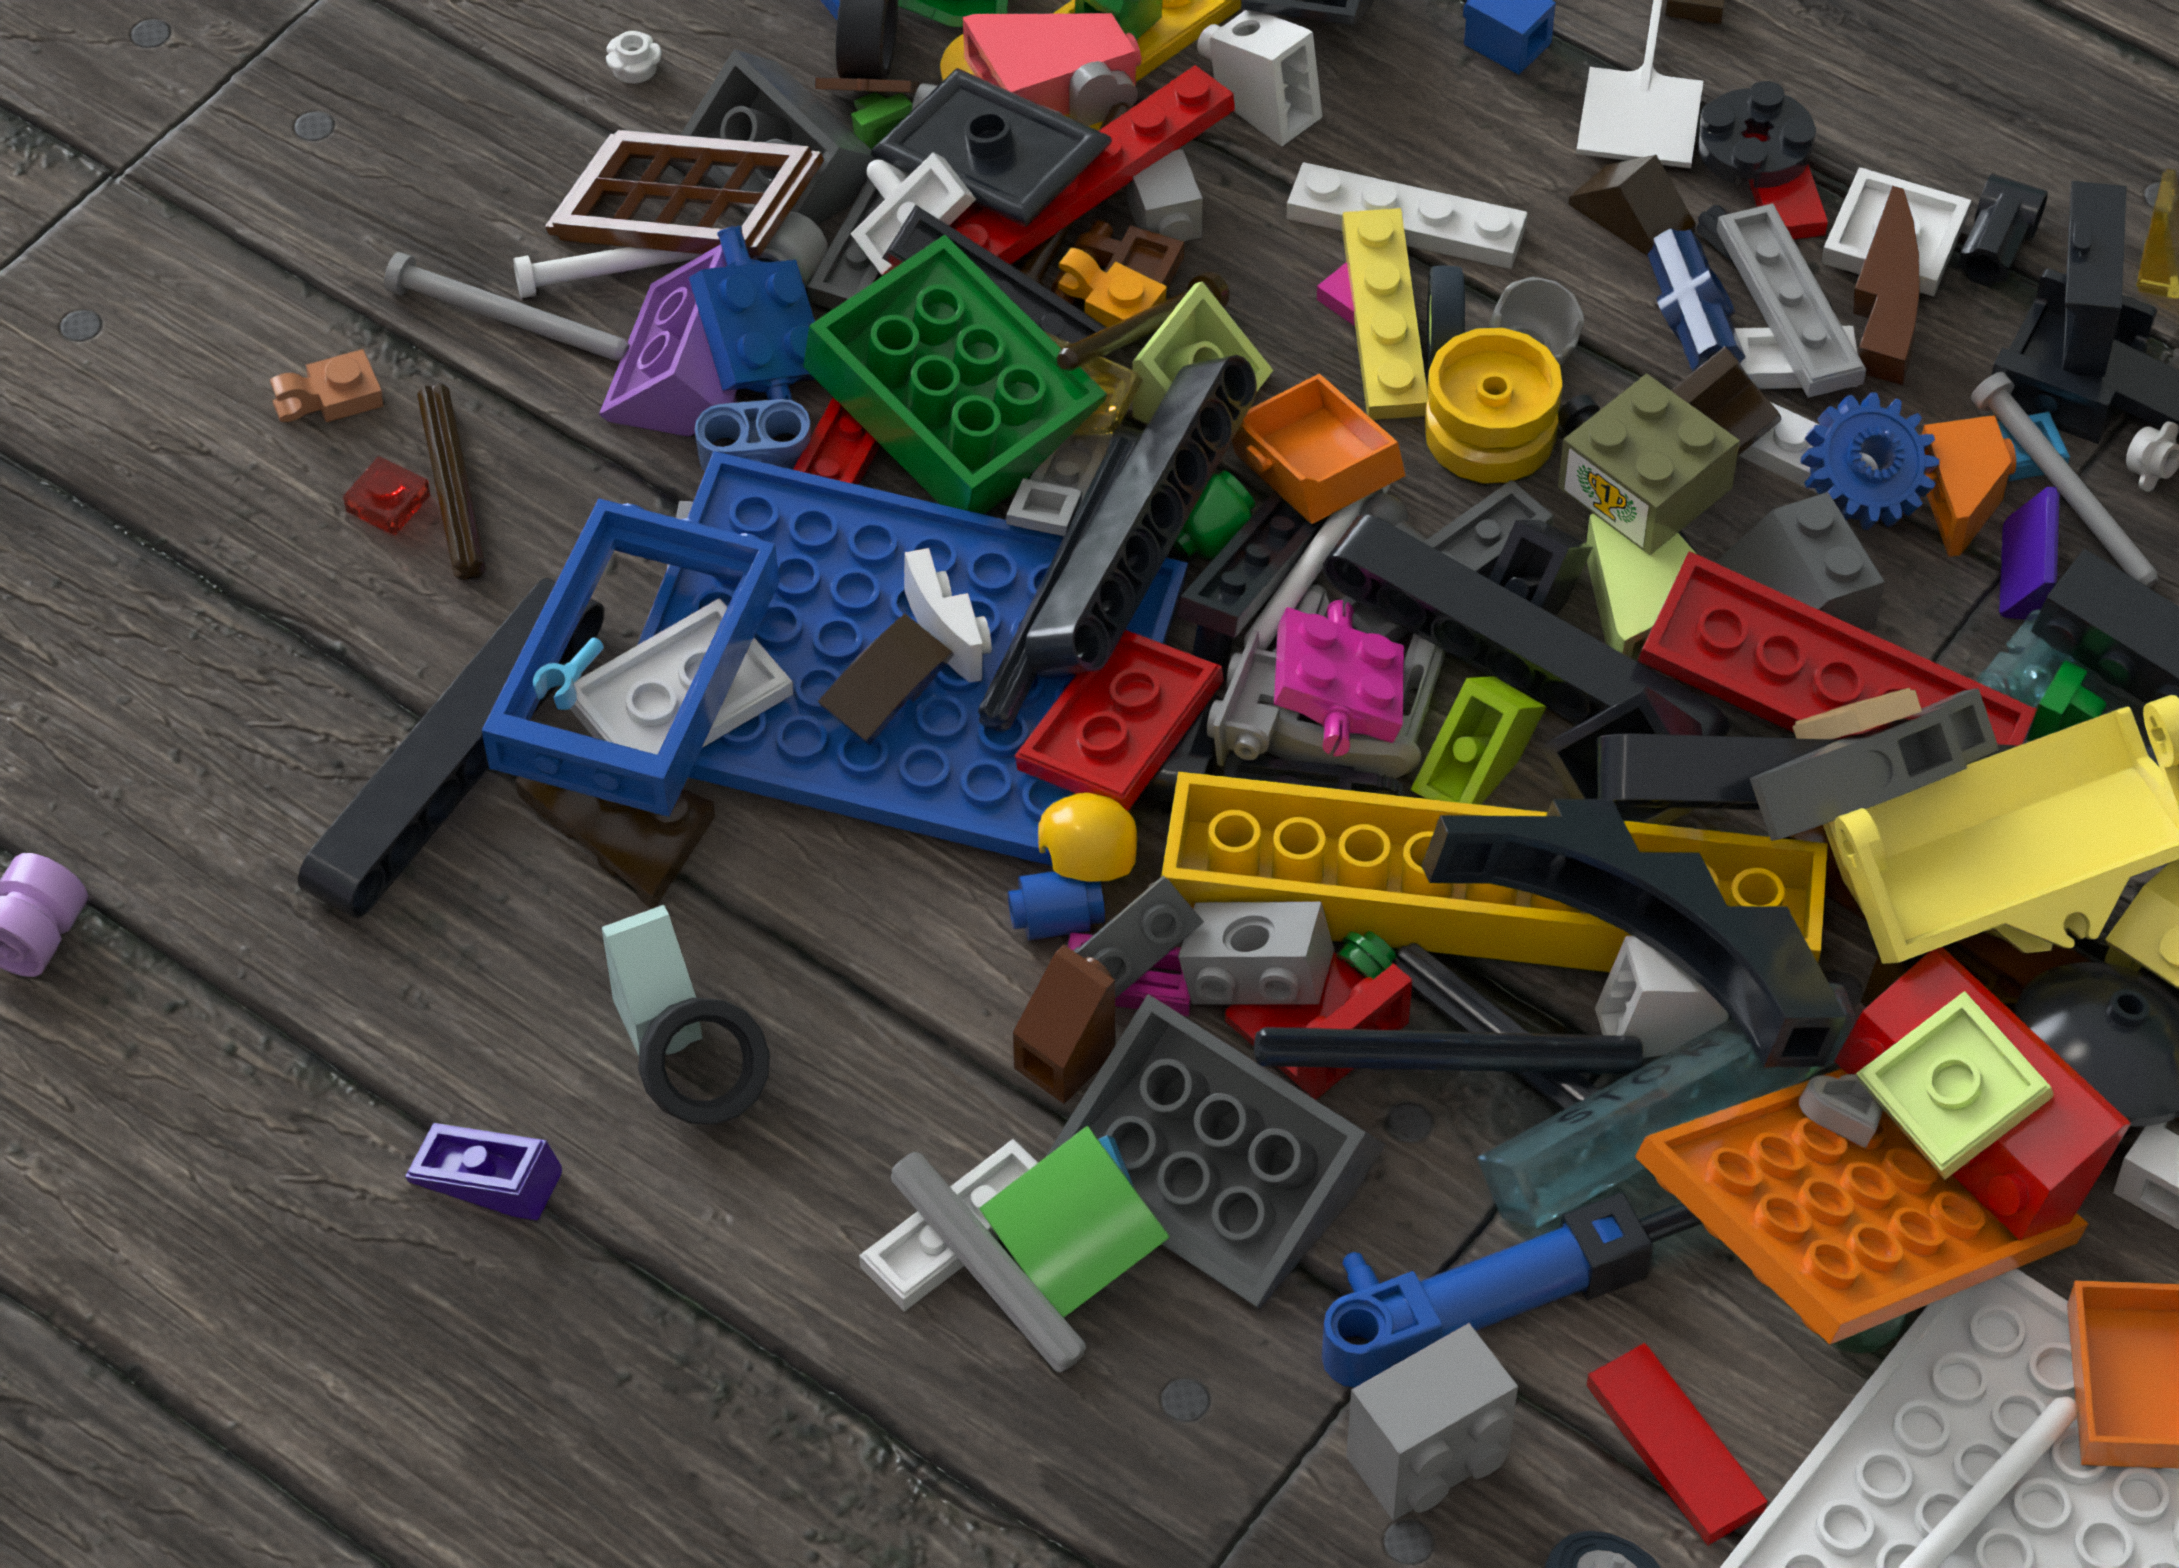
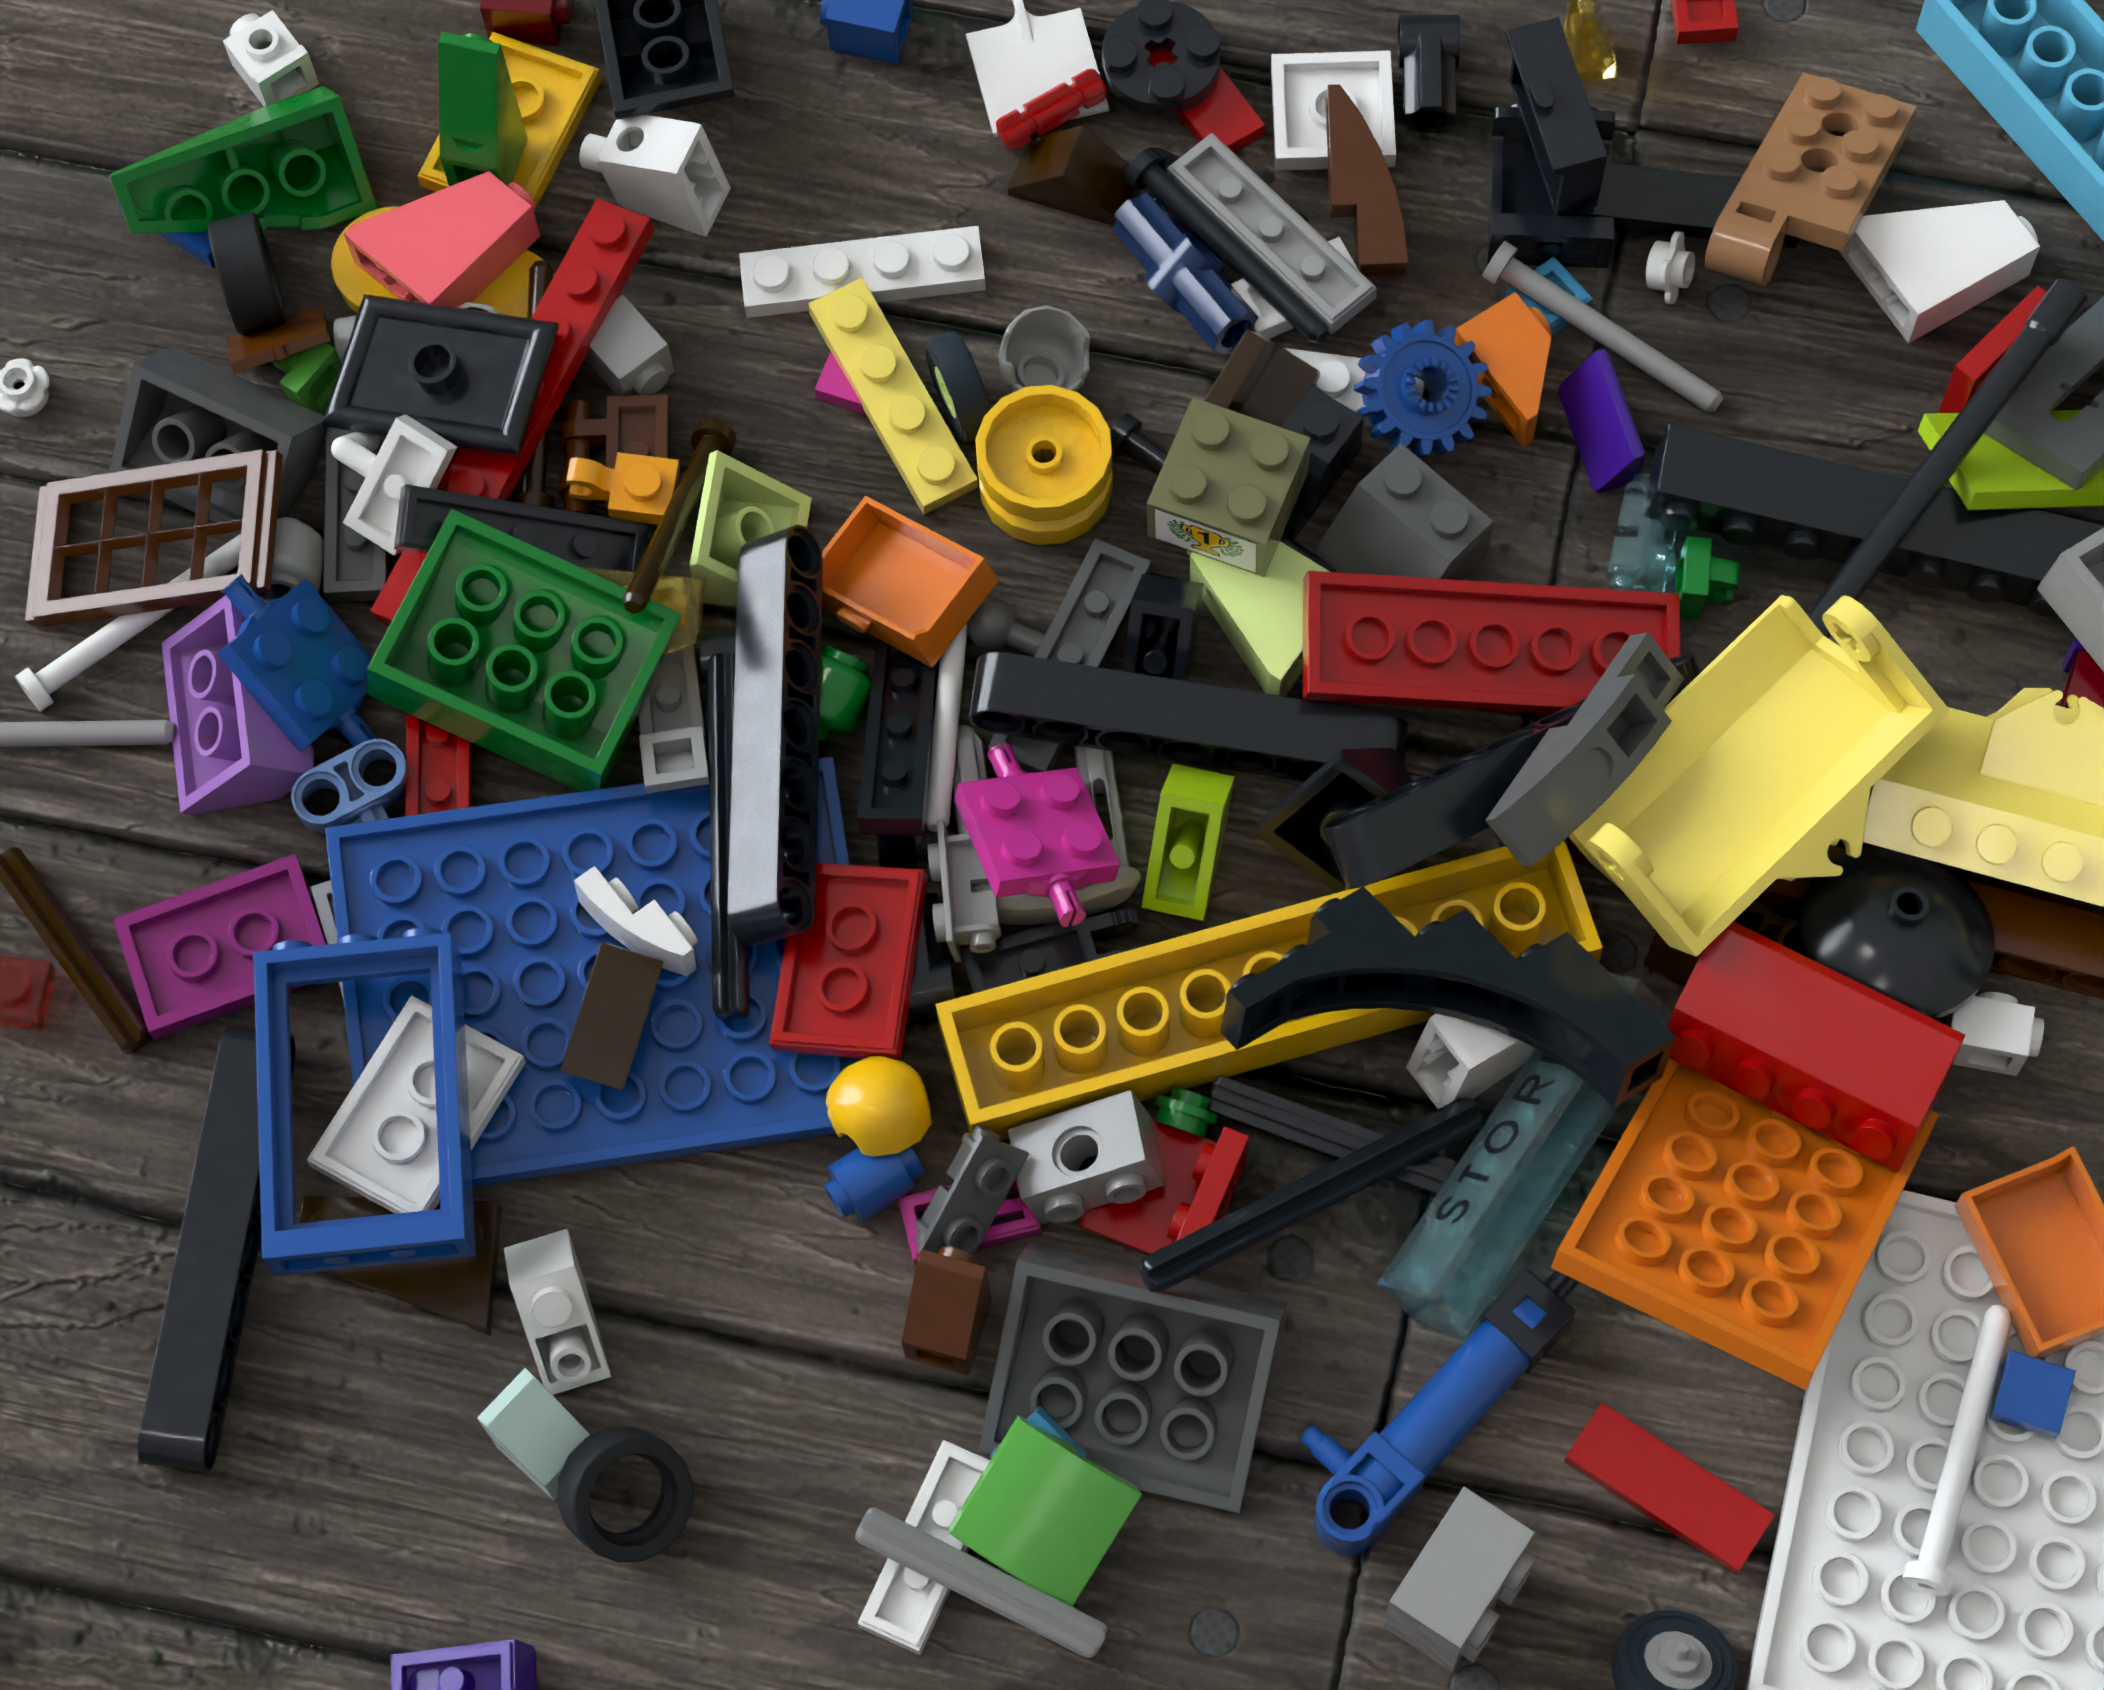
camera: 20 degrees left, 15 degrees up
medium azure hand [533,638,604,710] -> none
light grey tile [1069,61,1138,126] -> none
tan tile [1793,688,1922,739] -> none
light grey tile [1799,1074,1883,1148] -> none
yellowish green tile [1856,991,2054,1180] -> none
none -> magenta plate [113,854,327,1040]
none -> white slope [504,1229,611,1395]
none -> red axle [996,69,1107,150]
none -> black bar [1124,147,1328,343]
none -> black slope [1281,386,1363,540]
none -> blue tile [1989,1350,2076,1439]

